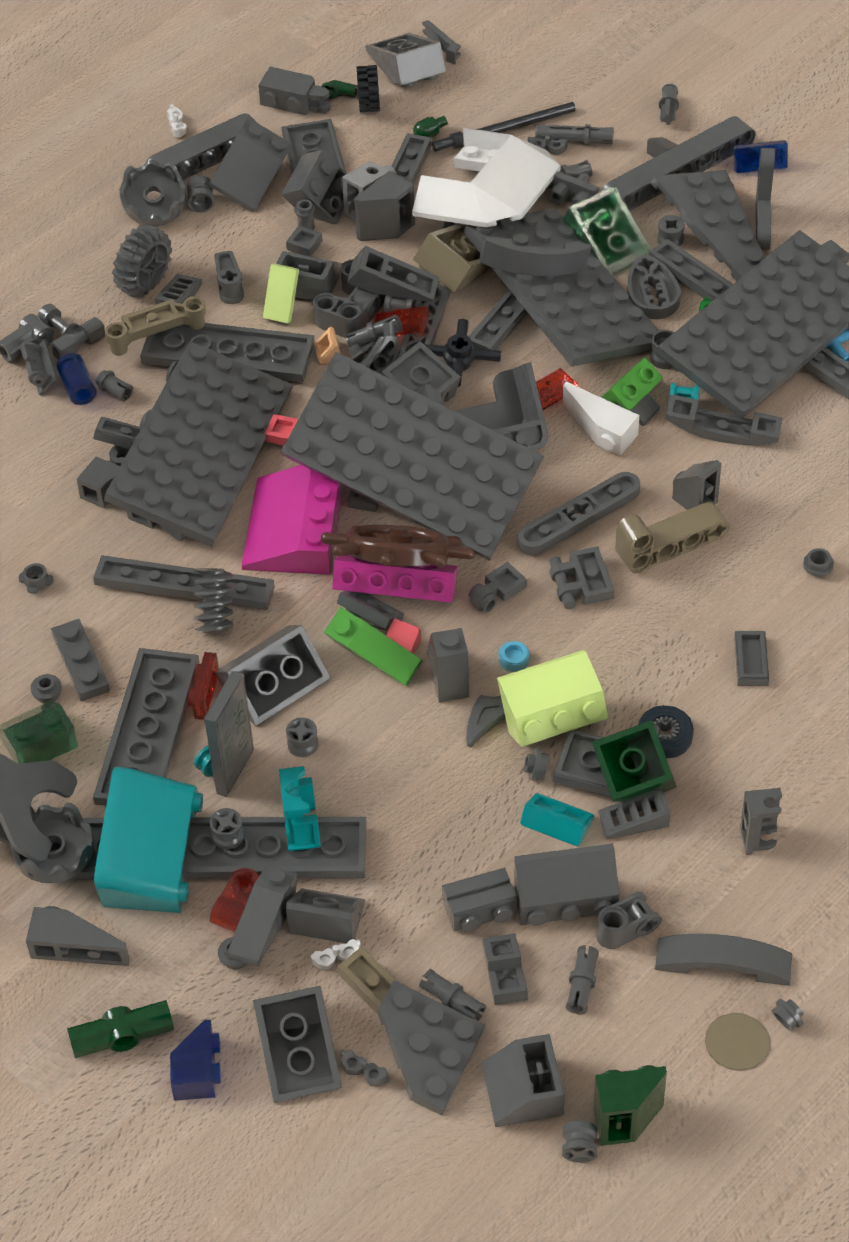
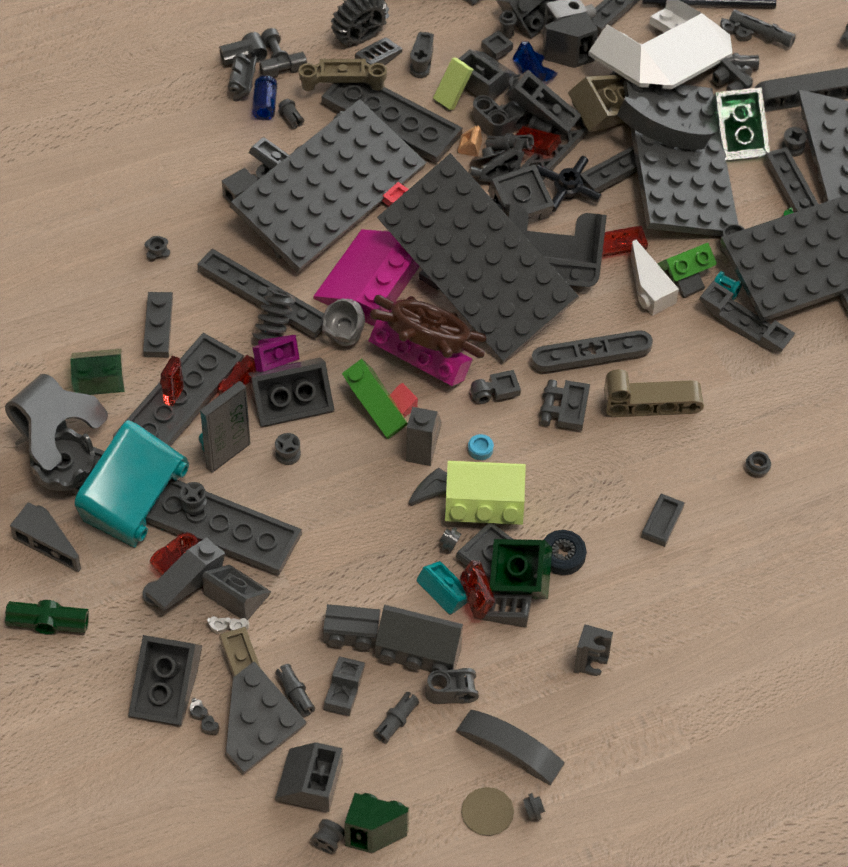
camera: 20 degrees right, 5 degrees up
dark grey plate [31,674,62,704] -> none
clear blue slope [170,1020,221,1101] -> none
teal piece [279,766,321,851] -> none
dark grey plate [337,591,404,630] -> none
dark grey piece [627,255,681,319] -> none
dark grey slope [647,137,677,157] -> none
dark grey slope [672,460,722,510] -> none
none -> clear red plate [160,355,184,406]
none -> magenta slope [252,335,300,372]
none -> light grey hair [322,298,365,346]
none -> clear red plate [460,560,495,619]
none -> clear blue tile [513,41,557,82]

